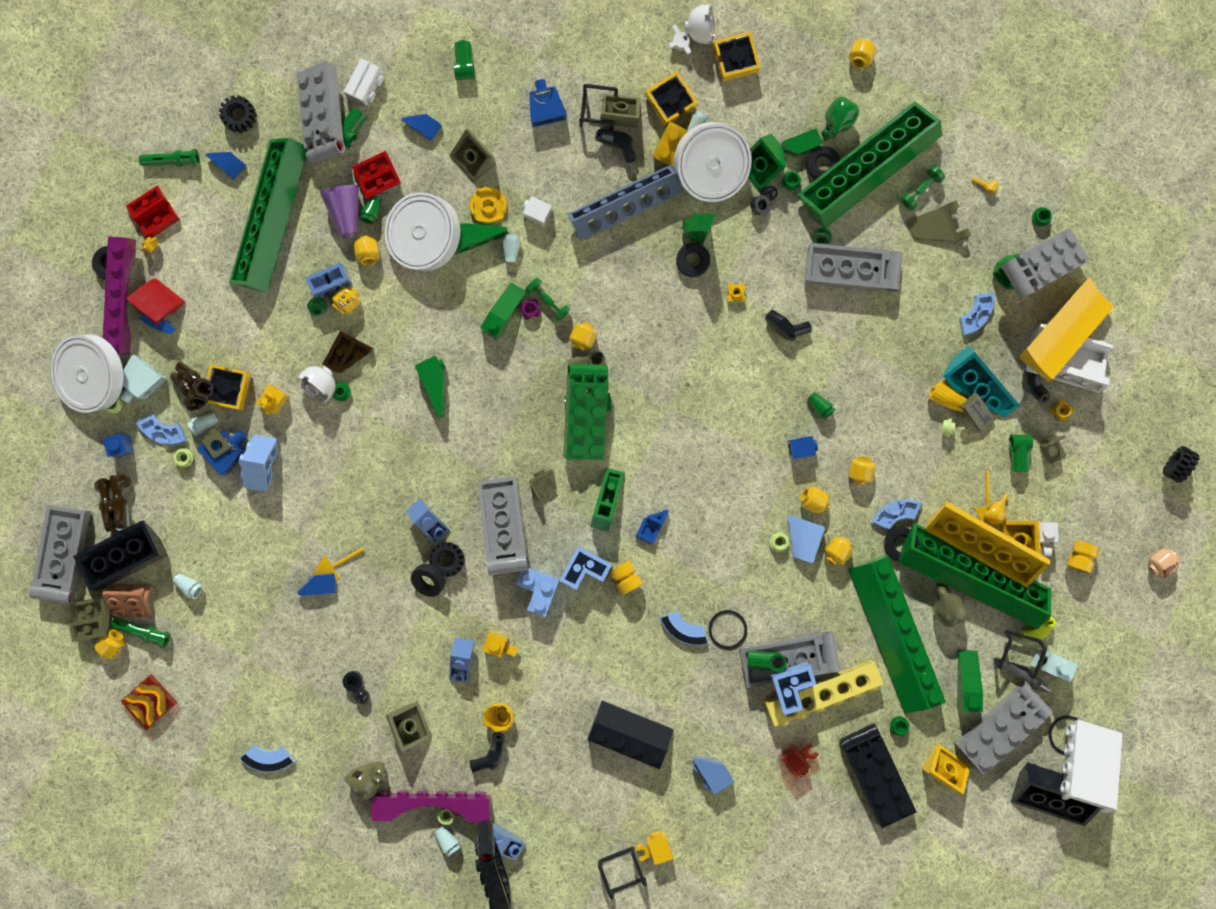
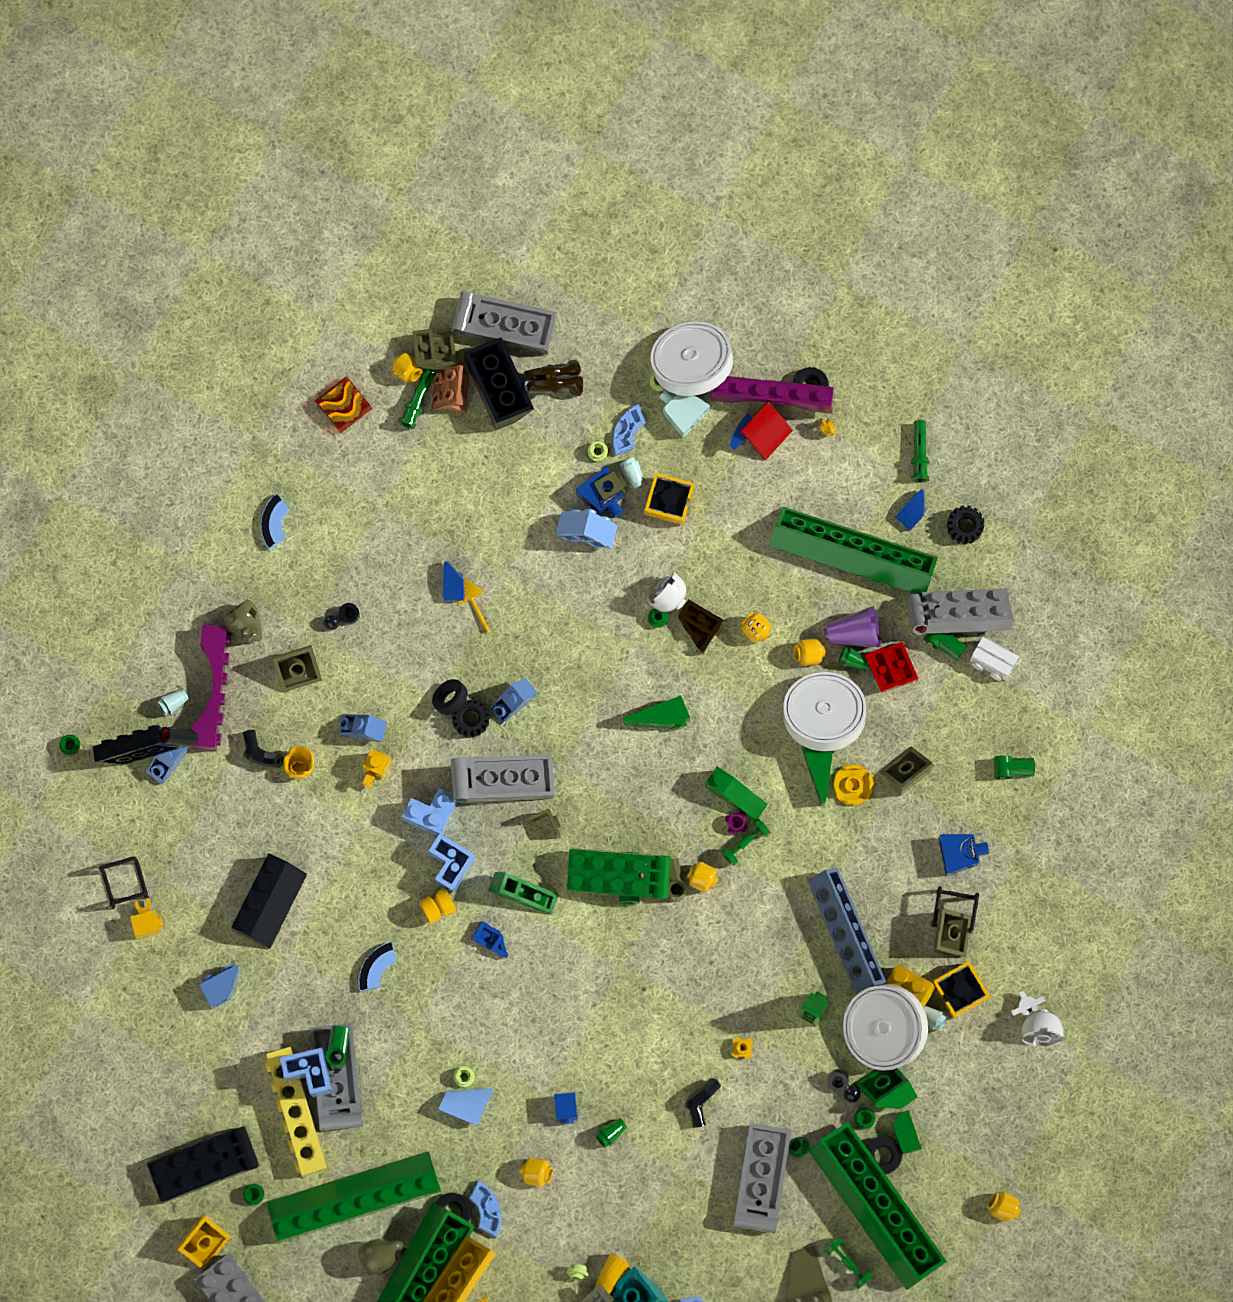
camera: 90 degrees right, 10 degrees down
blue brick [103,433,134,458] -> none
red slope [126,185,180,238] -> none
dark brown piece [170,362,213,411] -> none
light aqua cone [173,574,203,599] -> none
yellow brick [256,384,289,415] -> none
medium blue brick [305,262,353,298] -> none
green plate [307,298,327,316] -> none
blue slope [401,114,442,141] -> none
yellowish green plate [437,807,456,826] -> none
light aqua cone [502,234,521,262] -> none
white brick [522,196,553,227] -> none
black arm [595,128,637,163] -> none
black tyre [676,243,710,277] -> none
black piece [709,610,747,649] -> none
piece [713,31,761,82] -> none
clear red brick [779,743,819,779] -> none
yellow head [800,486,830,515] -> none
green piece [821,96,860,141] -> none
yellow head [824,537,853,566] -> none
green slope [957,650,983,712] -> none

